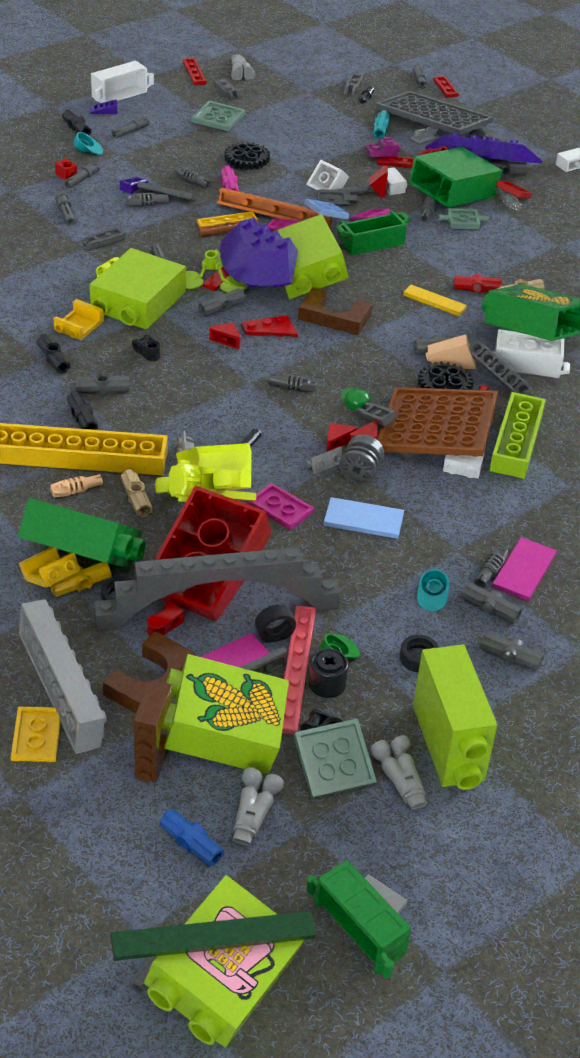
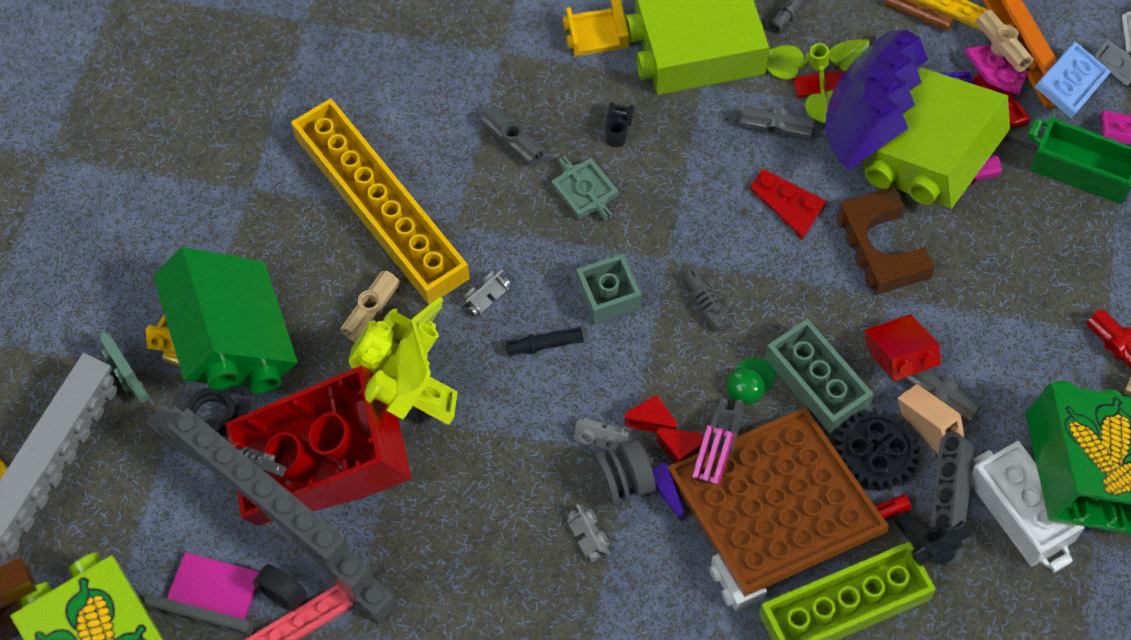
camera: 55 degrees right, 20 degrees up
black piece [37,334,70,374] -> none
light nougat hinge [50,474,103,497] -> none
black piece [67,391,98,430] -> none
reddish brown arch [103,632,196,713] -> none
red leg [147,601,184,636] -> none
red slope [209,323,241,349] -> none
dark pink tile [247,483,315,530] -> none
light blue tile [324,497,404,539] -> none
yellow tile [403,285,467,316] -> none
none -> sand green plate [98,331,150,403]
none -> sand green plate [551,156,619,221]
none -> light grey hinge [567,504,610,562]
none -> sand green brick [576,254,642,325]
none -> dark purple slope [652,462,685,521]
none -> dark pink tile [692,425,735,485]
none -> sand green brick [765,318,874,435]
none -> red brick [864,314,941,381]
none -> black piece [894,511,972,567]
none -> tan piece [976,10,1034,72]

